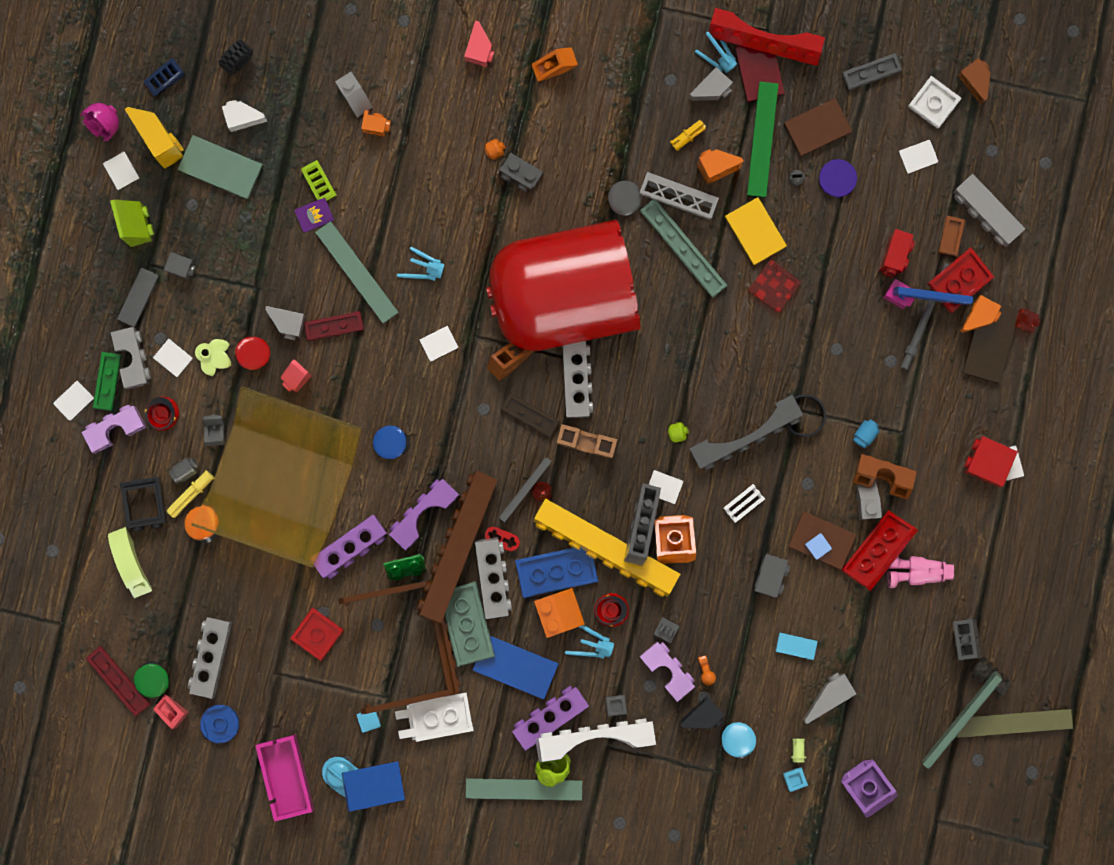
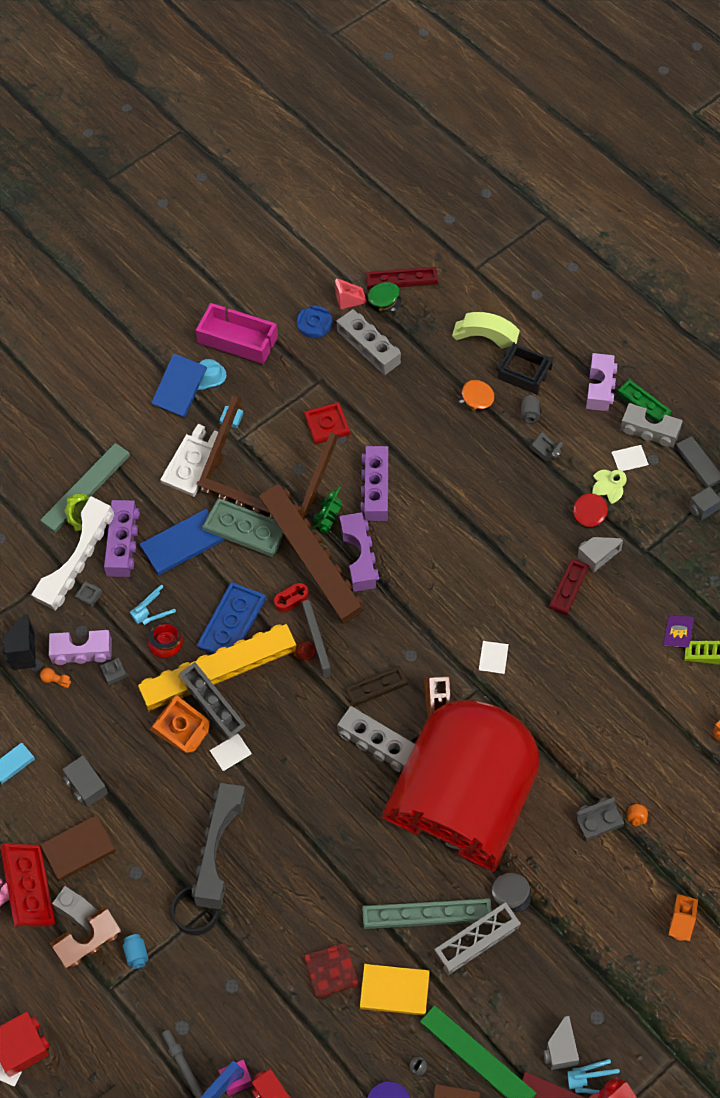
camera: 130 degrees right, 25 degrees down
white sticker [54,381,94,420] -> none
red piece [145,396,179,431] -> none
light yellow axle [167,470,215,518] -> none
clear yellow piece [191,386,362,568] -> none
coral slope [281,359,312,393] -> none
sand green tile [315,221,399,324] -> none
blue piece [373,425,410,459] -> none
medium azure plant [397,247,445,281] -> none
light grey brick [475,537,512,619] -> none
orange slope [534,588,585,638] -> none
medium nougat arch [556,424,617,459] -> none
lime piece [668,422,689,443] -> none
yellow axle [670,120,706,151] -> none
orange slope [697,149,744,185] -> none
white tile [723,484,765,523] -> none
light blue tile [805,533,832,560] -> none

